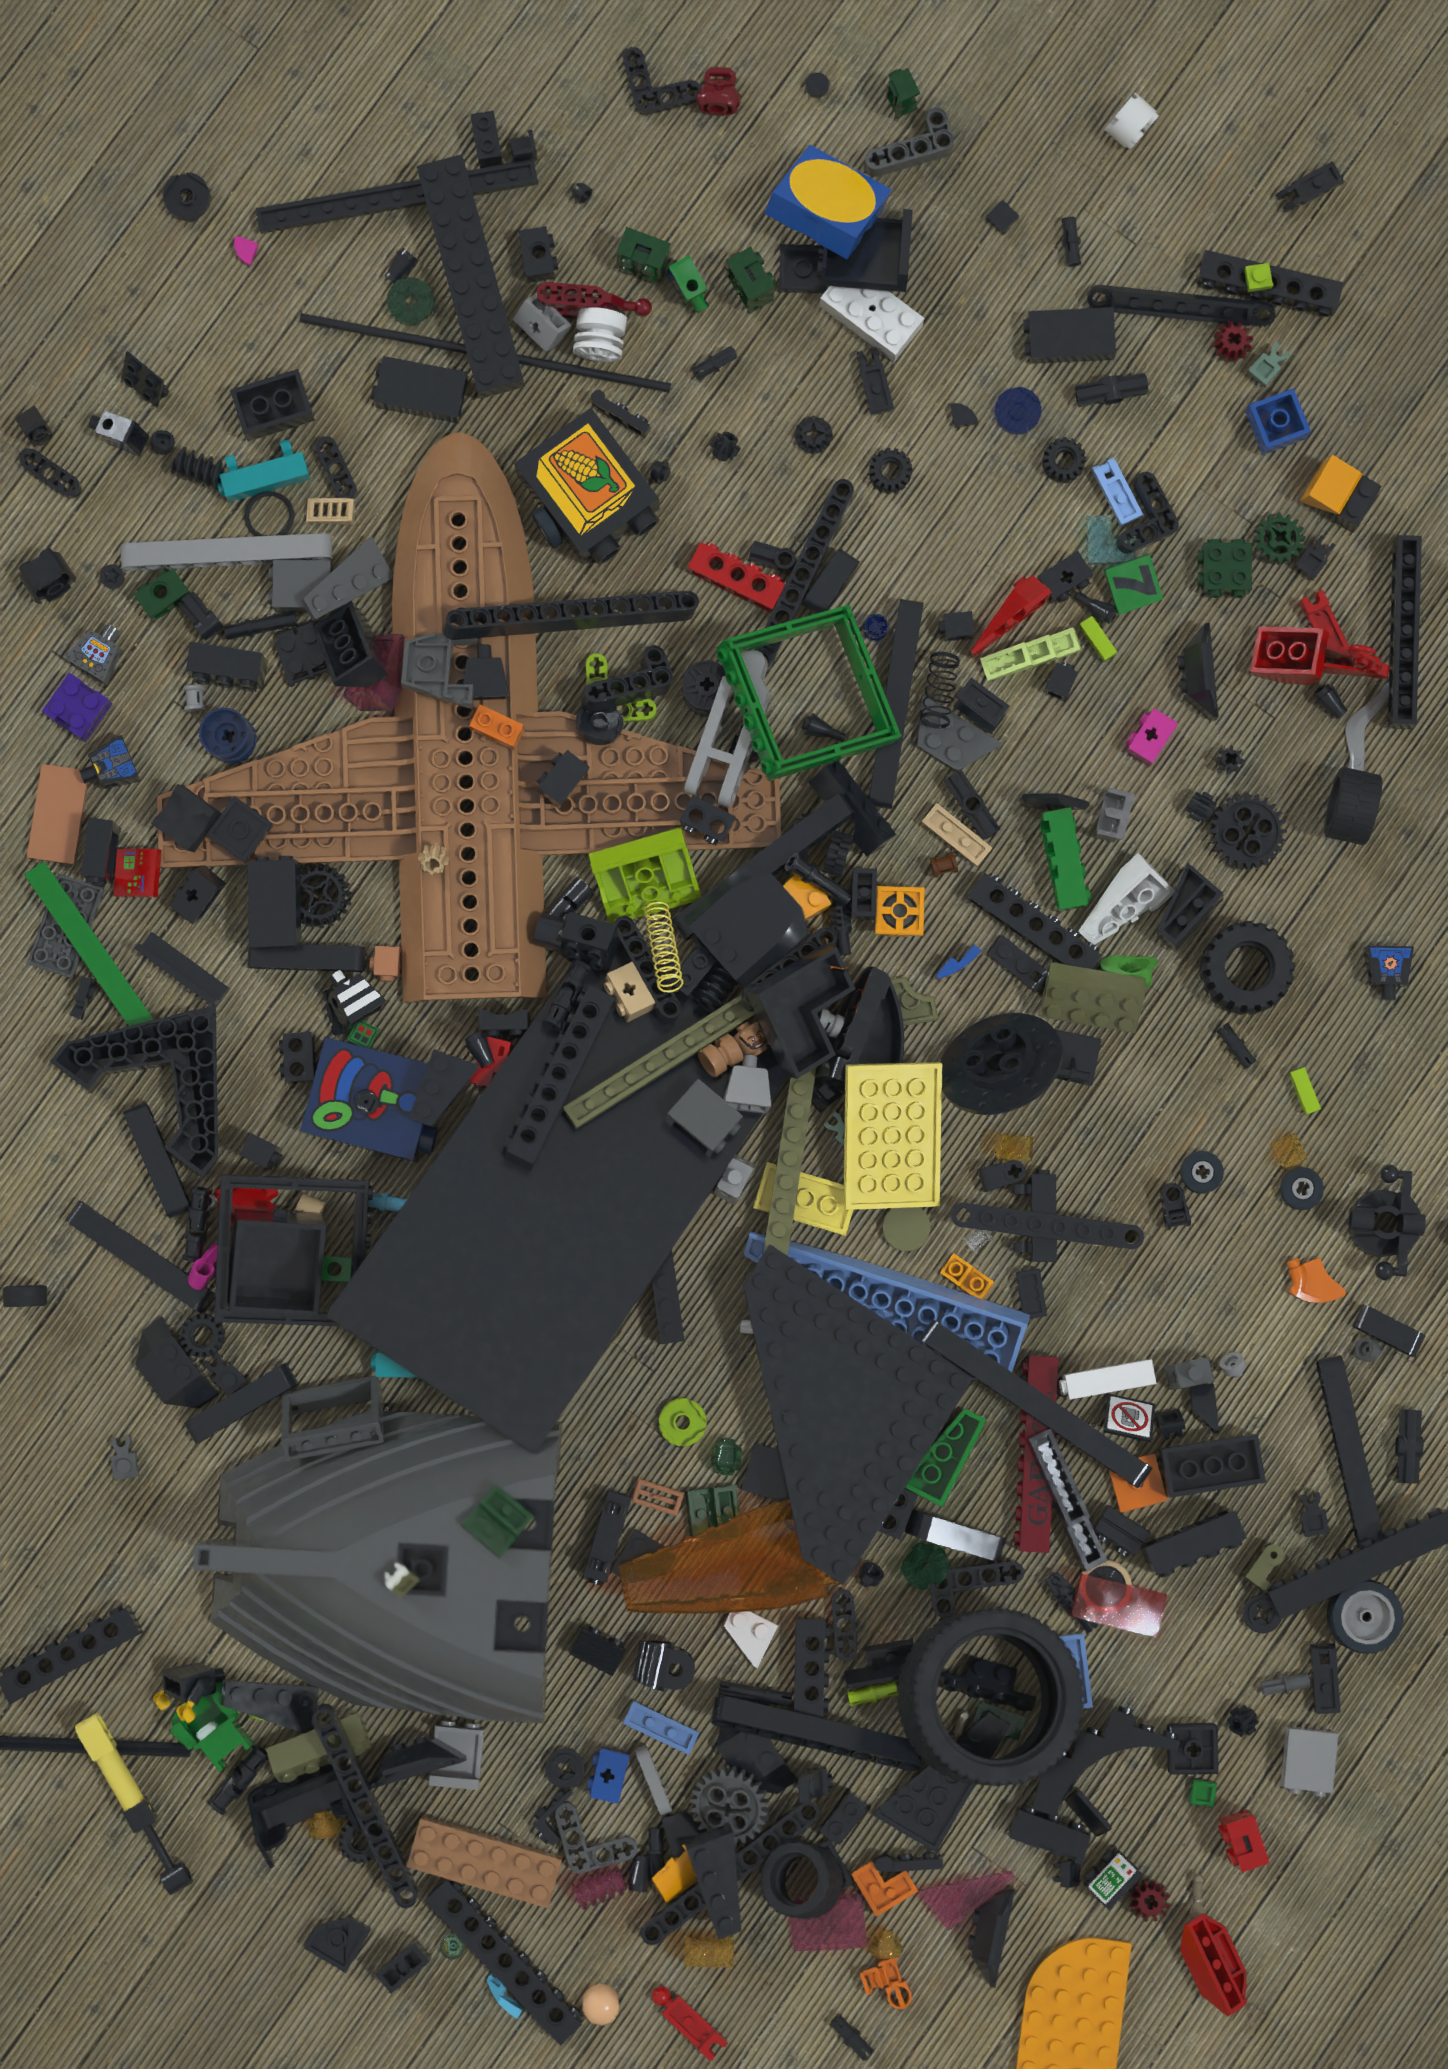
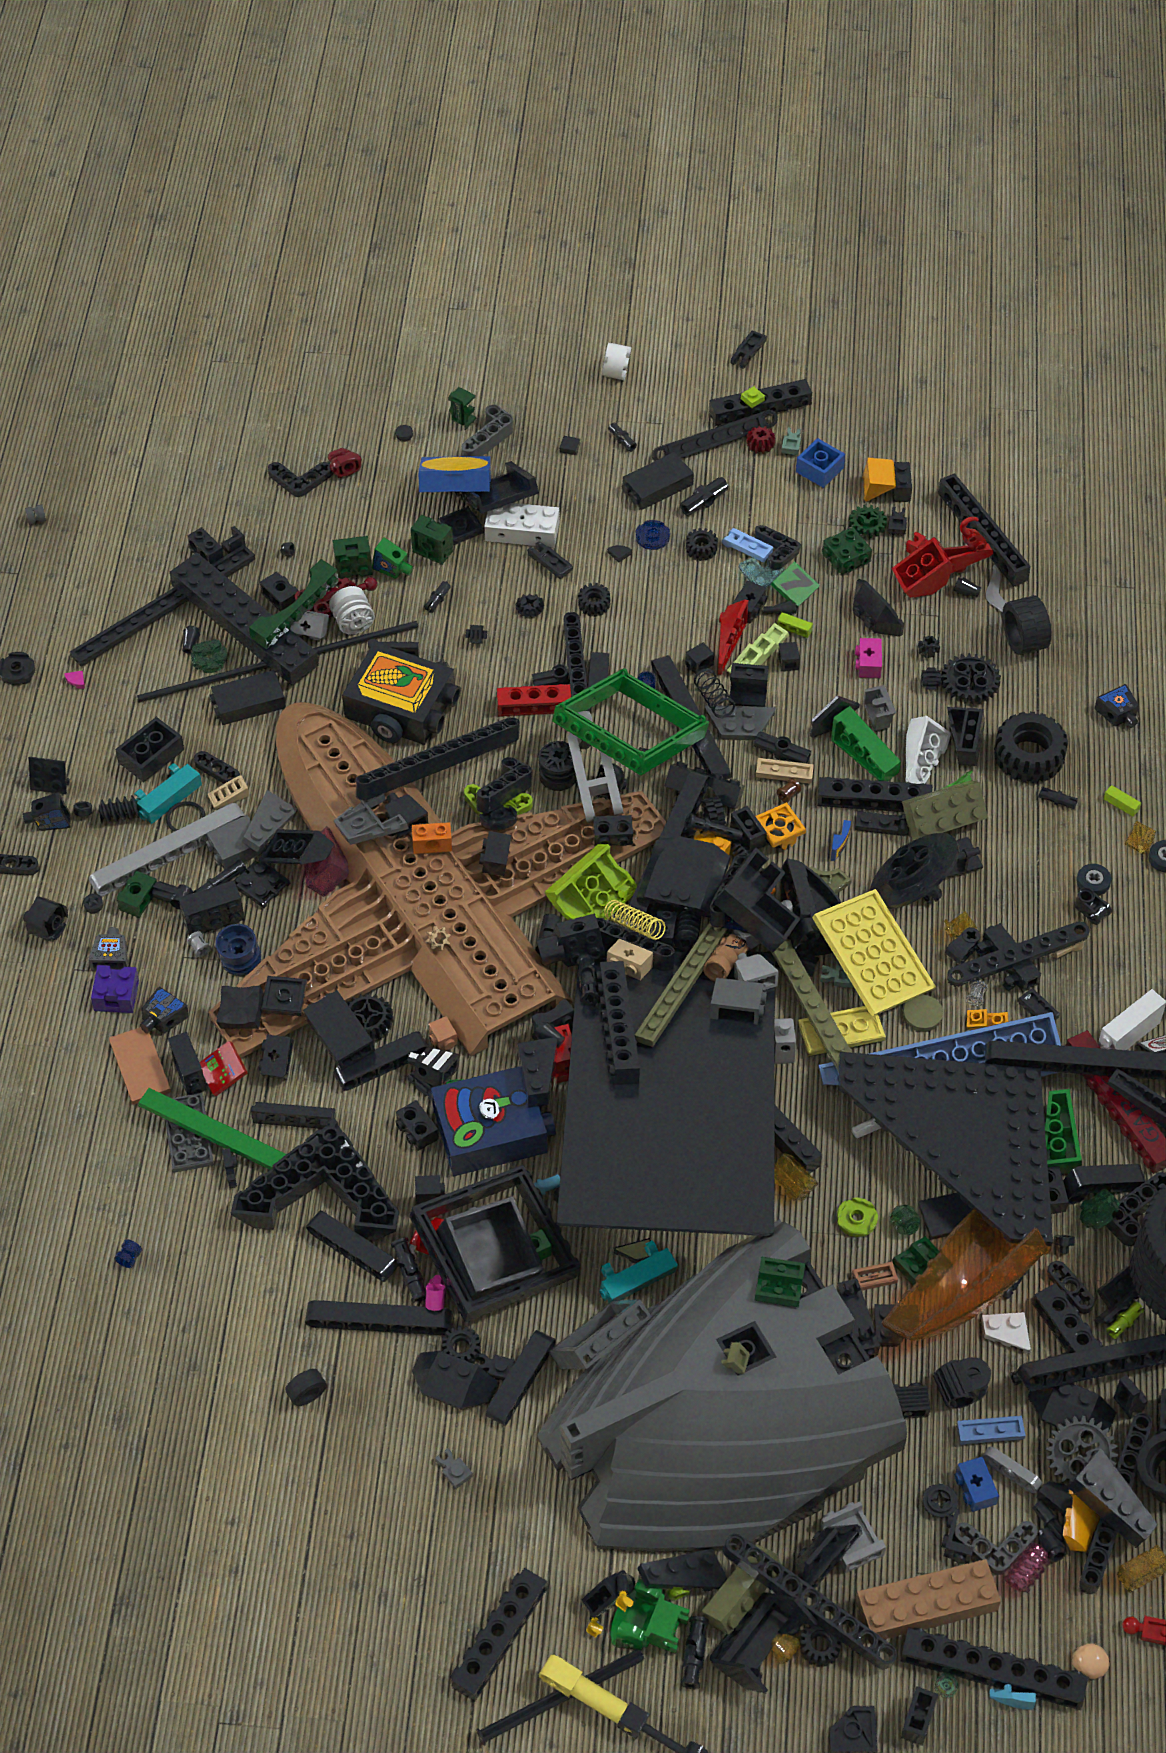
camera: 30 degrees left, 30 degrees down
none -> dark green arch [249,559,339,649]
none -> clear yellow brick [774,1154,818,1201]

